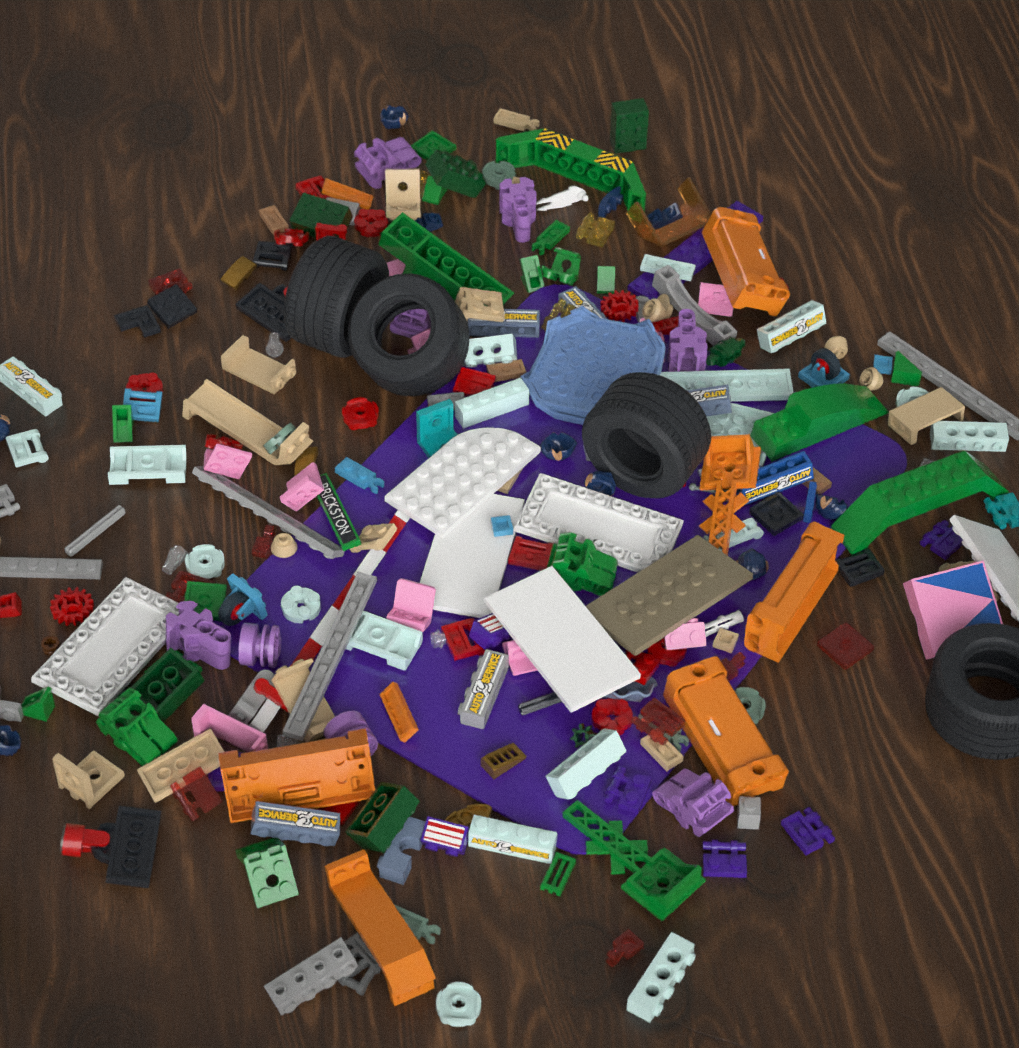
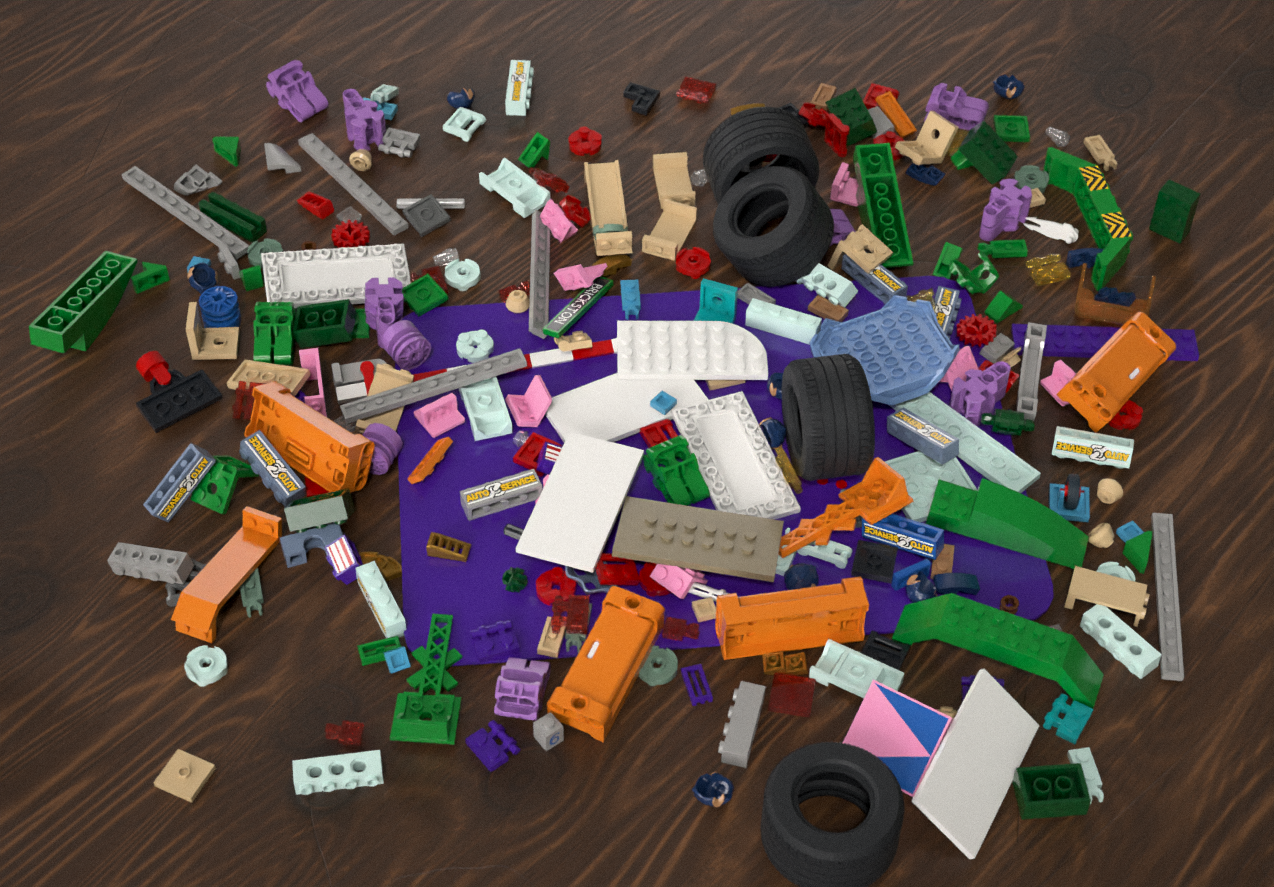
camera: 50 degrees right, 0 degrees up
dark azure plate [123,388,163,422] -> none
black plate [147,284,197,329] -> none
plate [218,573,268,626] -> none
red plate [453,367,496,396] -> none
light aqua brick [546,729,626,800] -> none
light aqua plate [640,254,696,281] -> none
tan cone [642,298,665,322] -> none
dark purple plate [781,807,835,856] -> none
none -> sand blue brick [143,443,216,523]
none -> blue wheel [199,286,242,328]
none -> sand green plate [247,239,283,268]
none -> clear tile [337,207,362,223]
none -> dark azure plate [384,646,411,673]
none -> dark grey tile [402,194,451,237]
none -> bright pink bracket [414,393,465,438]
none -> clear red plate [529,167,569,193]
none -> tan panel [642,199,697,261]
none -> dark purple tile [681,664,713,706]
none -> dark blue hair [692,771,734,807]
none -> light grey brick [718,681,766,768]
none -> pearl gold slope [762,651,808,676]
none -> clear yellow plate [775,446,803,494]
none -> light aqua piece [809,639,904,698]
none -> dark blue slope [933,573,980,595]
none -> reddish brown bush [999,595,1019,615]
none -> clear cone [1045,126,1070,147]

